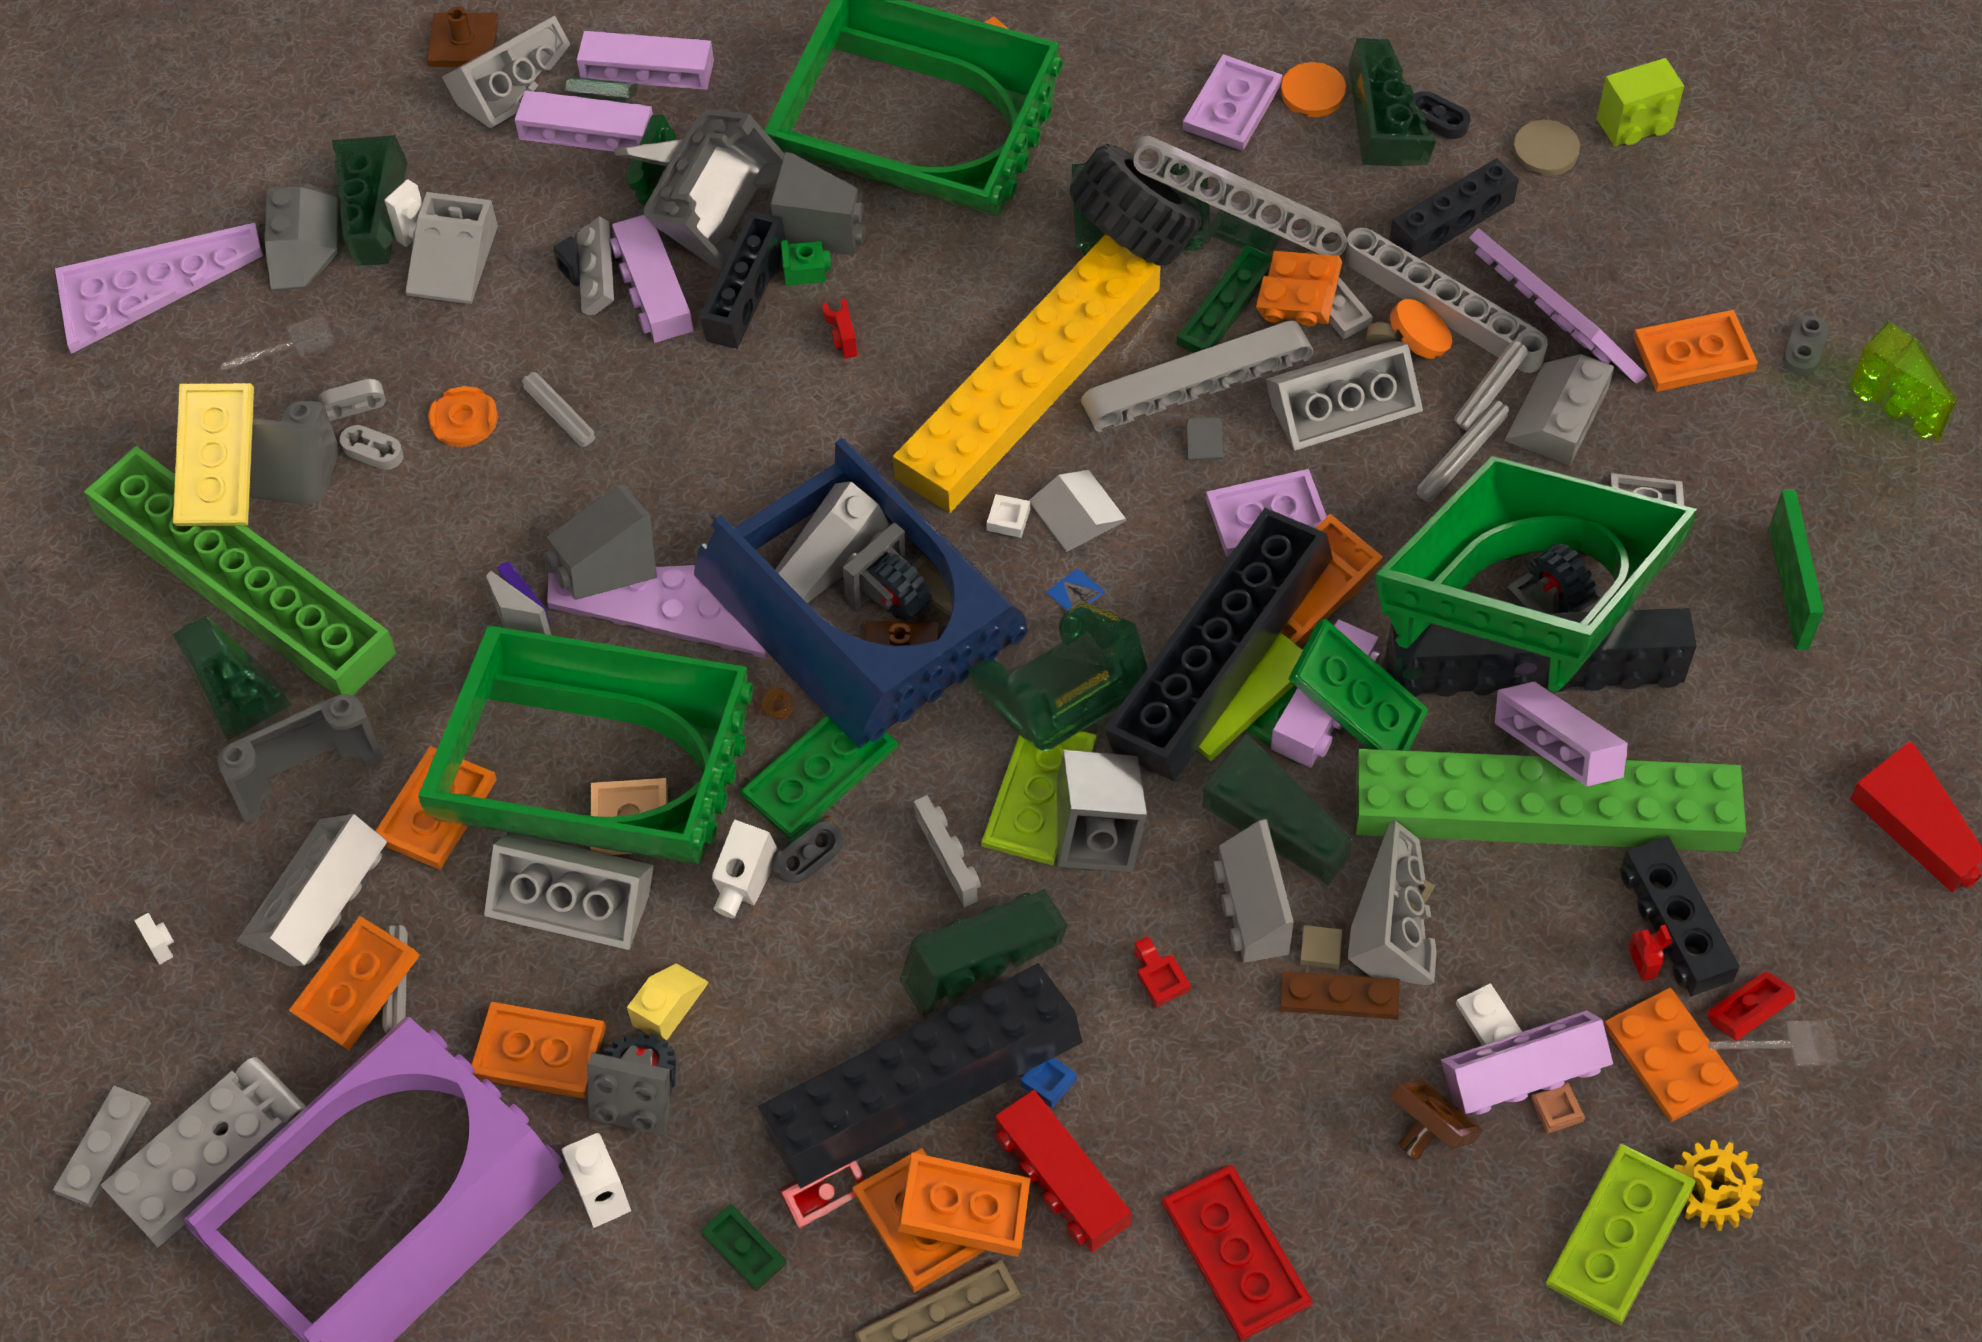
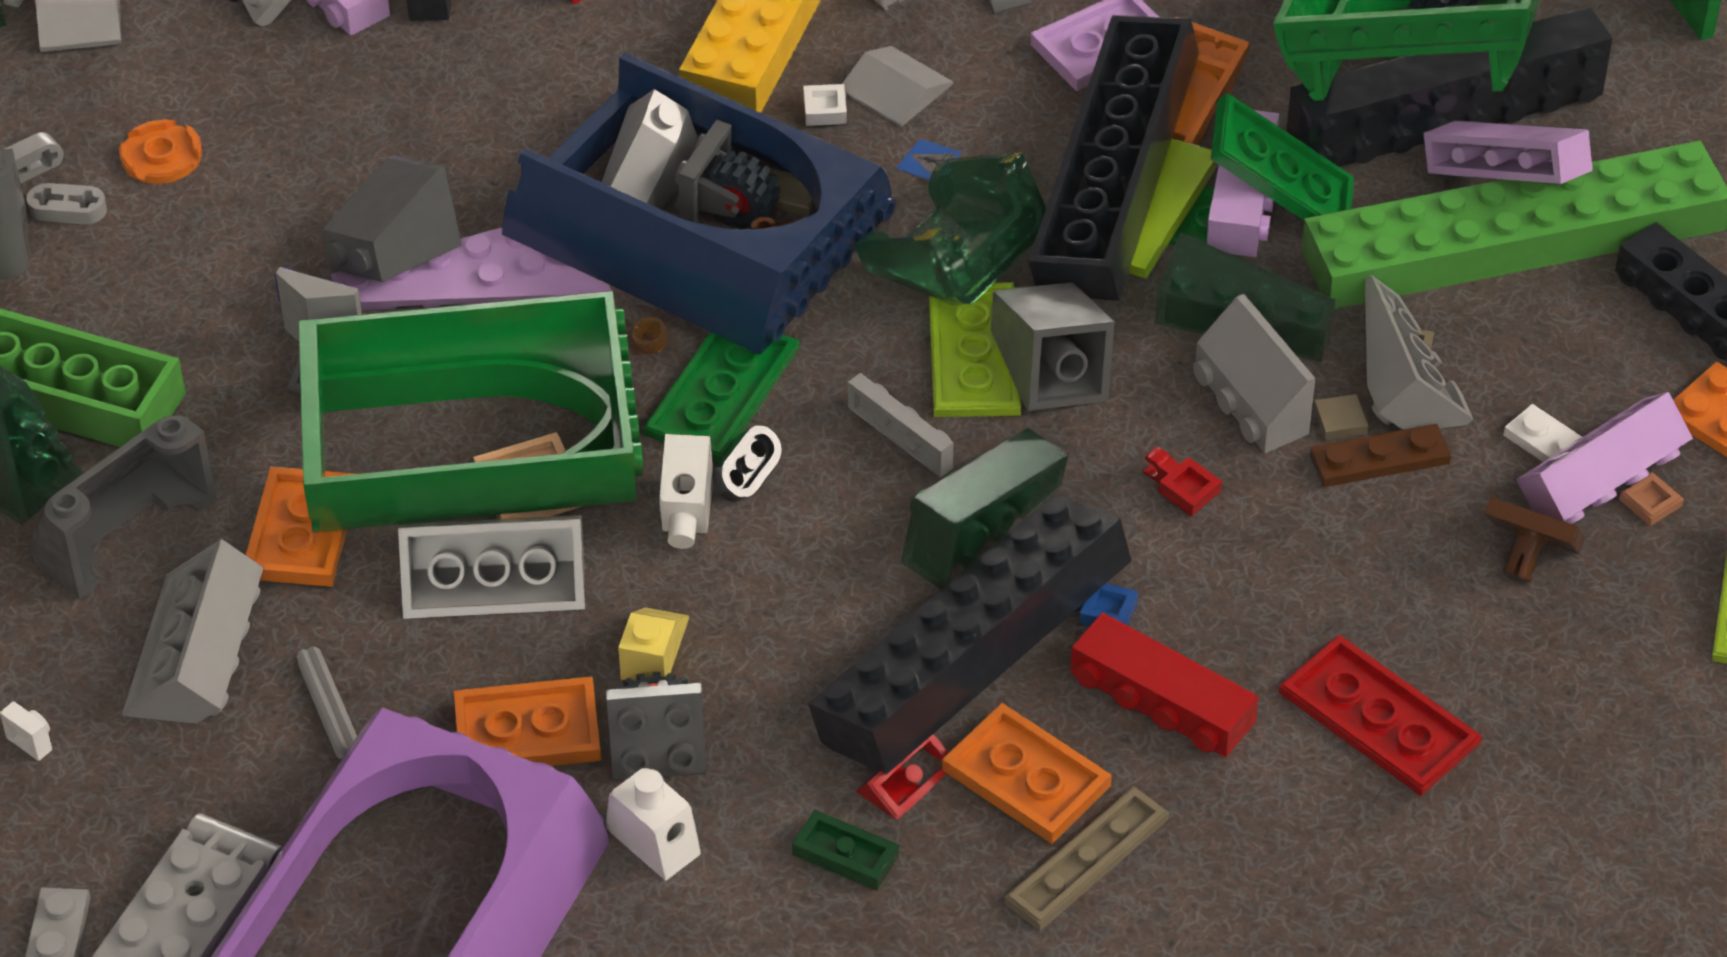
camera: 20 degrees left, 10 degrees down
orange plate [289,916,420,1051] -> none
light grey axle [522,372,595,447] -> none
orange plate [898,1152,1031,1257] -> none
red plate [1628,925,1672,982] -> none

